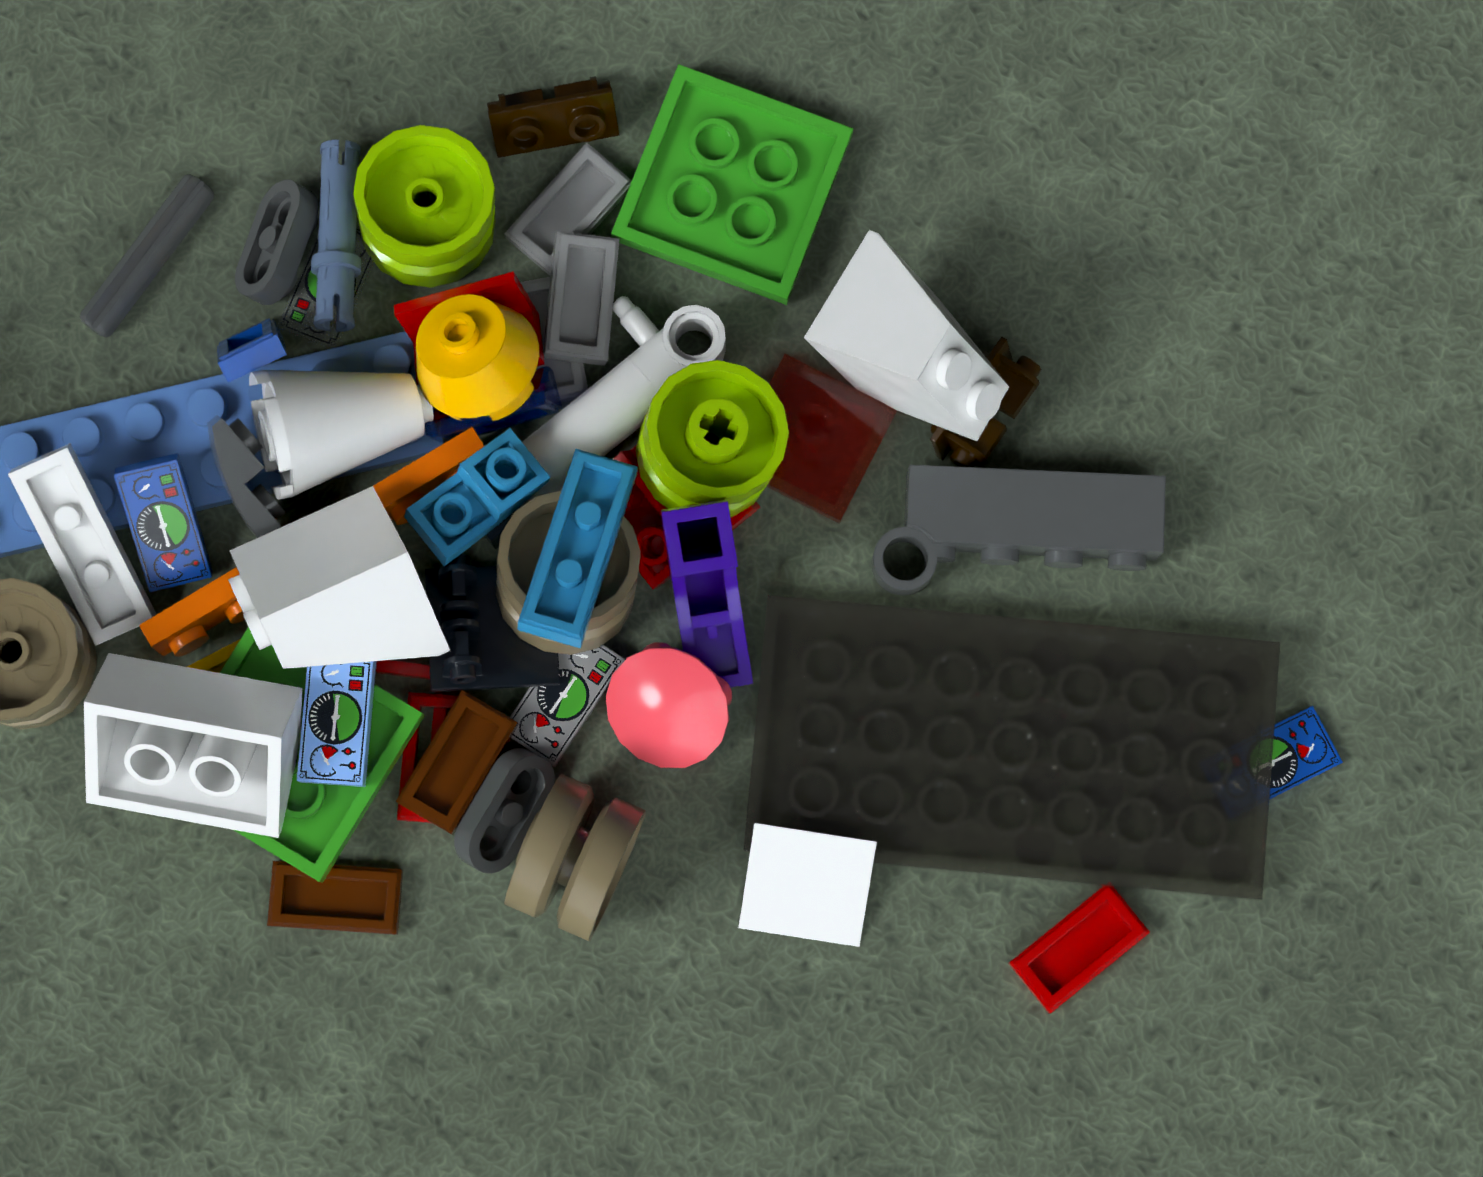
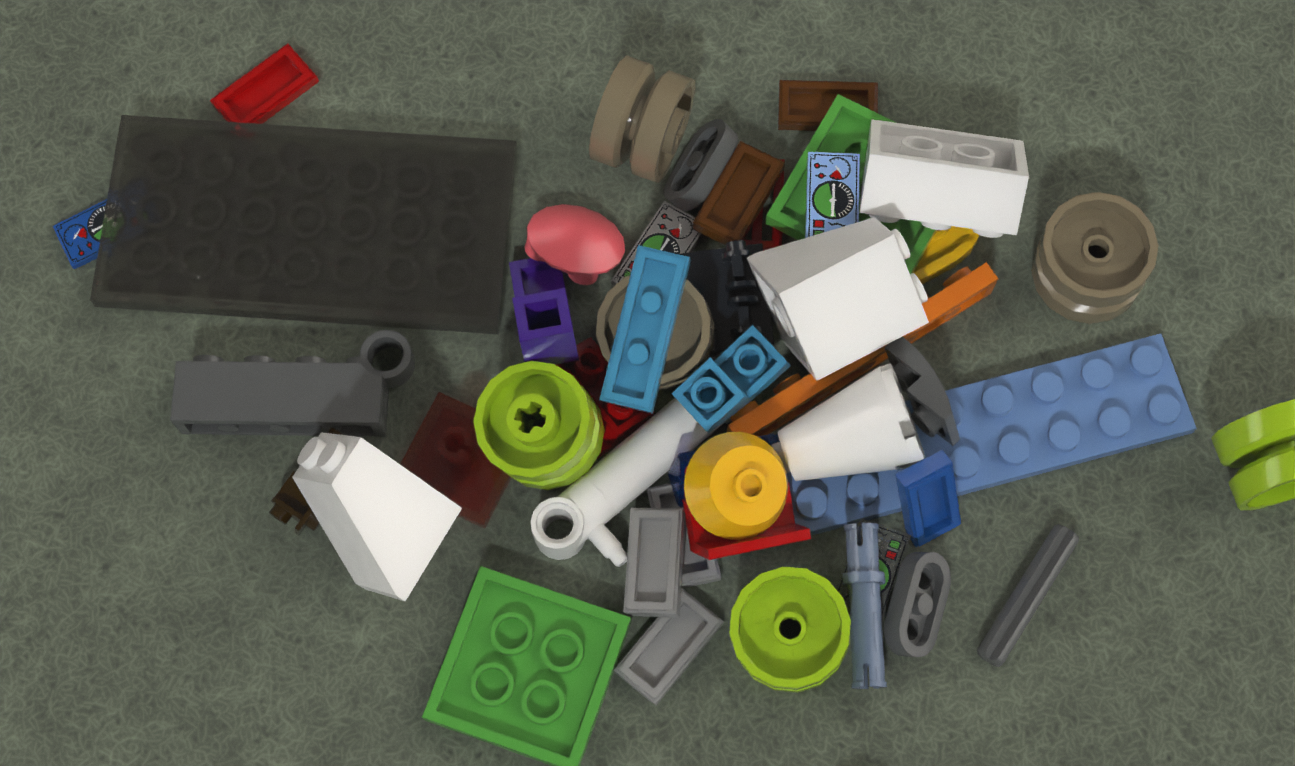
camera: 175 degrees left, 10 degrees down
white plate [8,443,156,646] -> none
tile [114,453,213,592] -> none
dark brown hinge [487,76,620,158] -> none
white sticker [739,823,877,947] -> none

